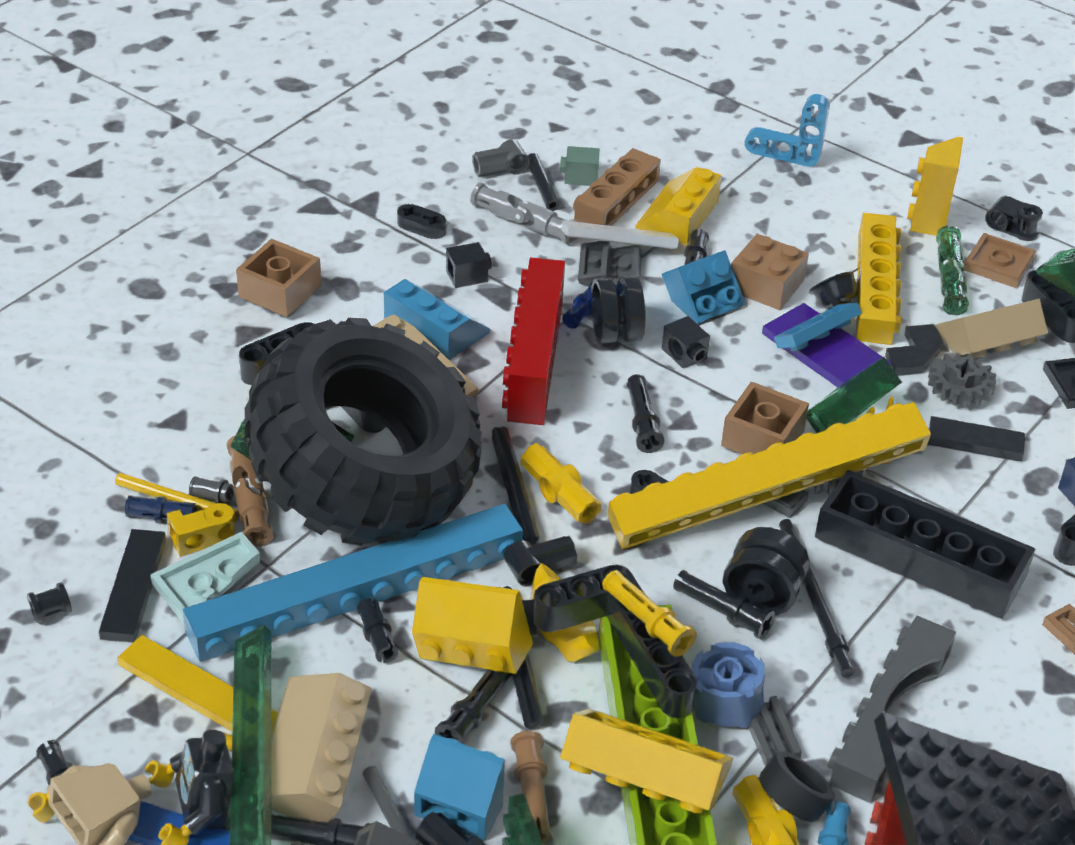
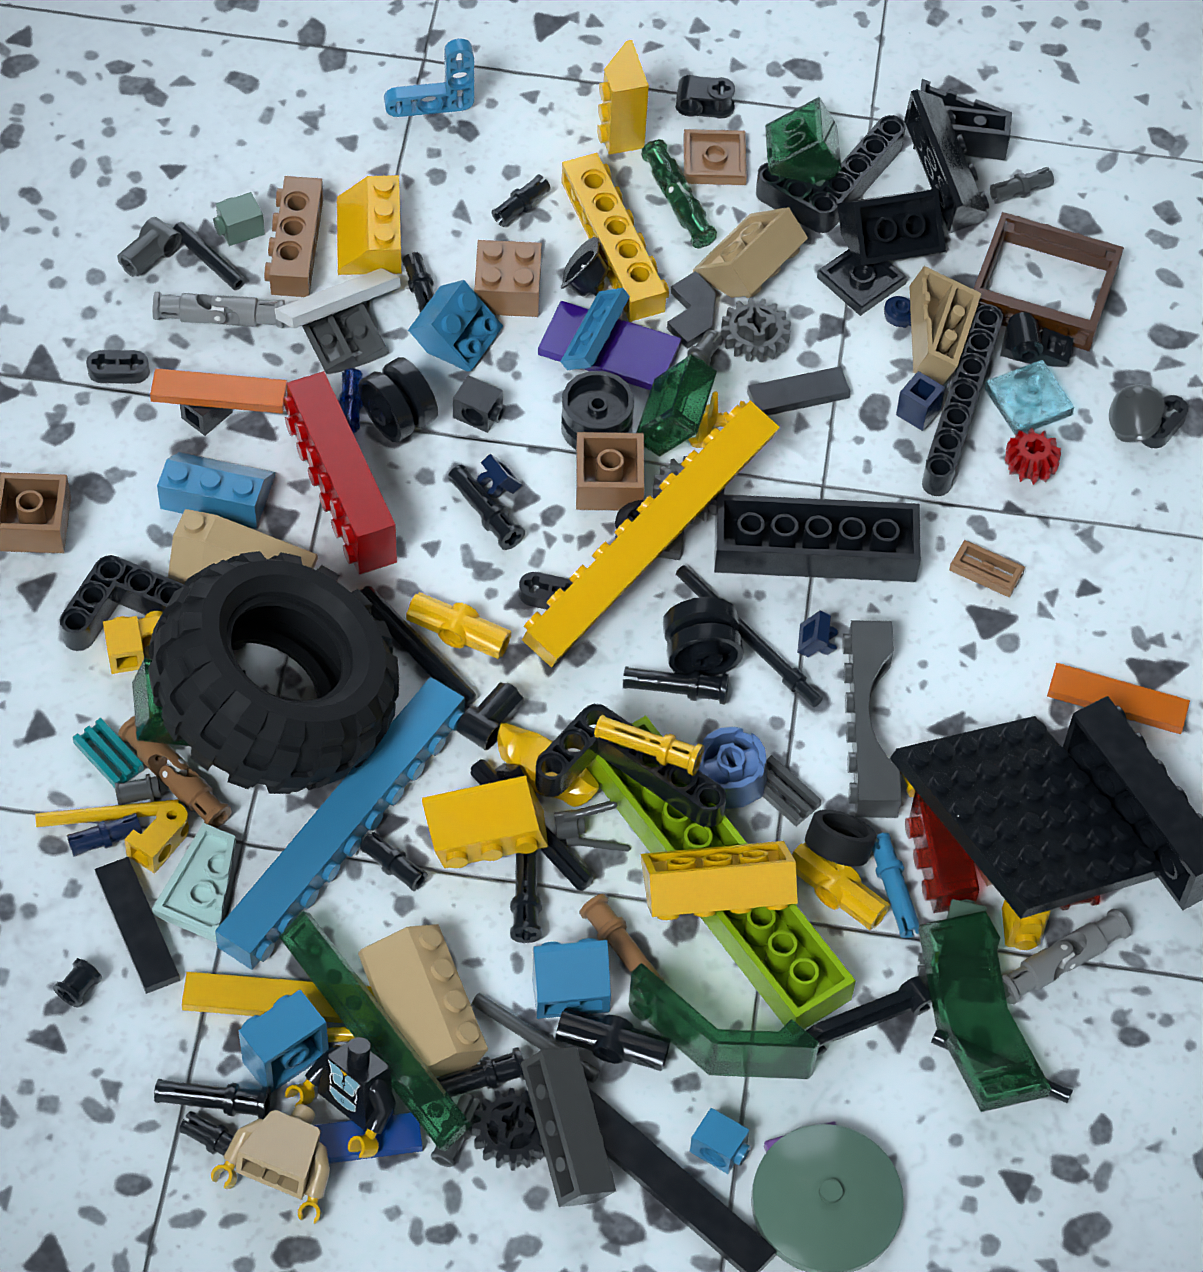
camera: 30 degrees left, 15 degrees up
none -> teal tile [72,718,144,788]
none -> orange tile [150,368,287,414]
none -> black pin [154,1079,271,1119]
none -> dark azure brick [238,990,329,1093]
none -> dark blue tile [477,454,522,499]
none -> black pin [491,174,551,227]
none -> dark grey plant [554,801,631,852]
none -> black wheel [561,371,634,450]
none -> dark grey pin [687,330,723,370]
none -> dark blue tile [797,610,838,657]

